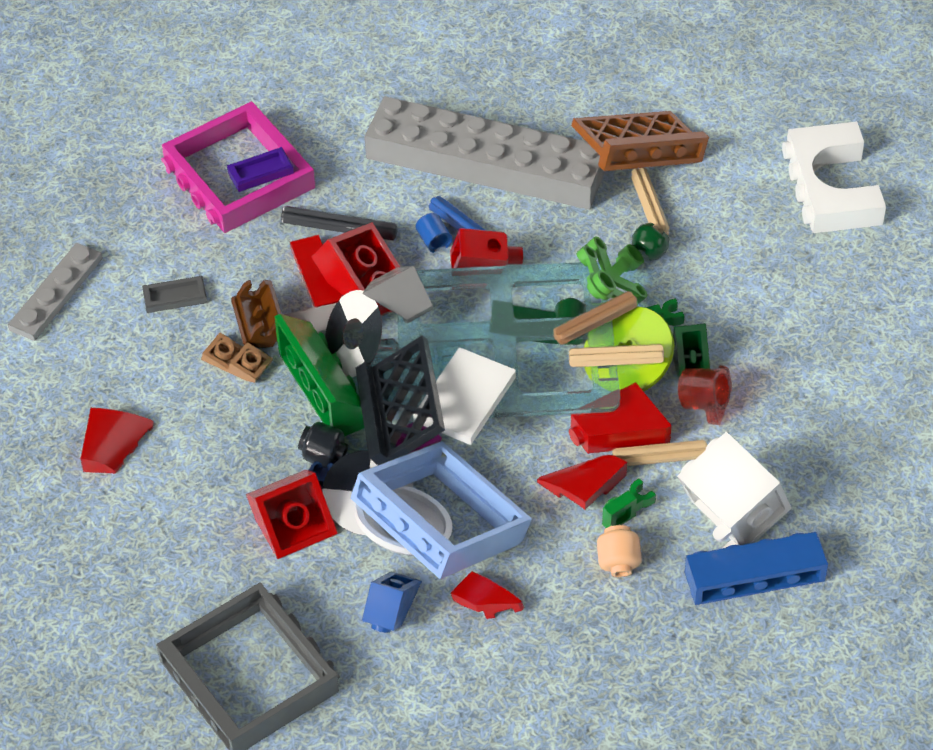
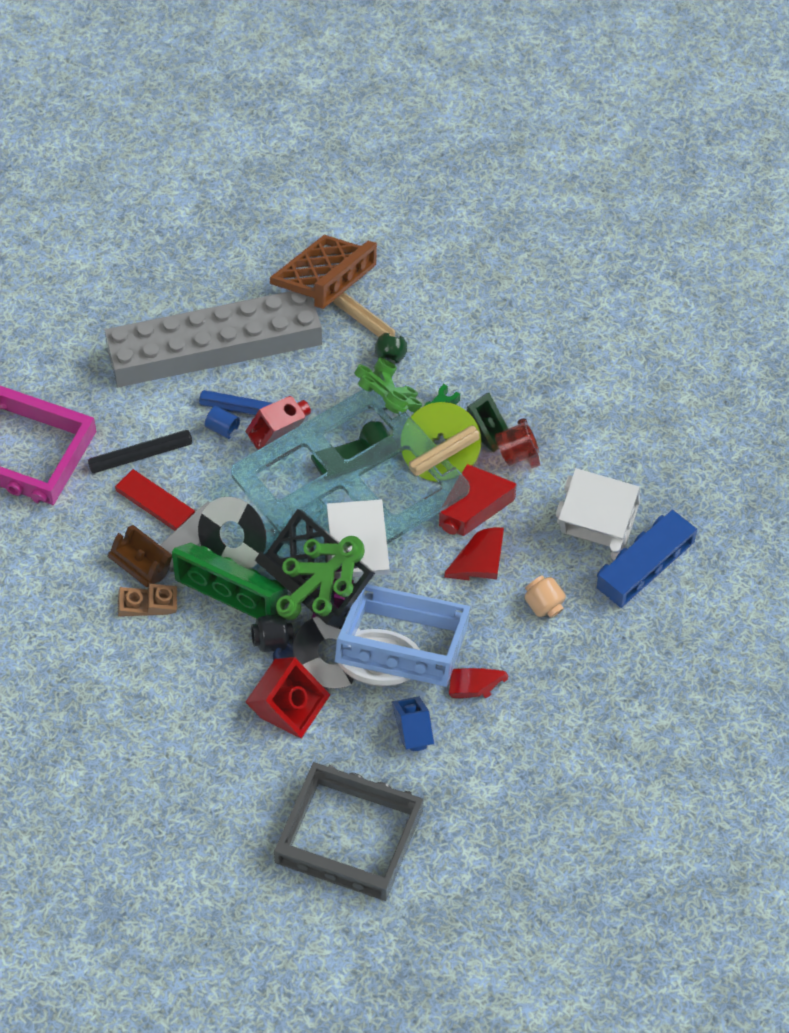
camera: 35 degrees left, 5 degrees up
red slope [80,407,154,474] -> none
dark grey tile [142,276,207,313] -> none
dark purple tile [227,147,294,192] -> none
red slope [312,222,400,316] -> none
light grey slope [362,266,433,323] -> none
medium nougat axle [553,291,637,345] -> none
green plate [602,478,656,528] -> none
tan axle [612,440,707,466] -> none
white arch [782,121,886,233] -> none
none -> bright green plant [276,536,365,620]

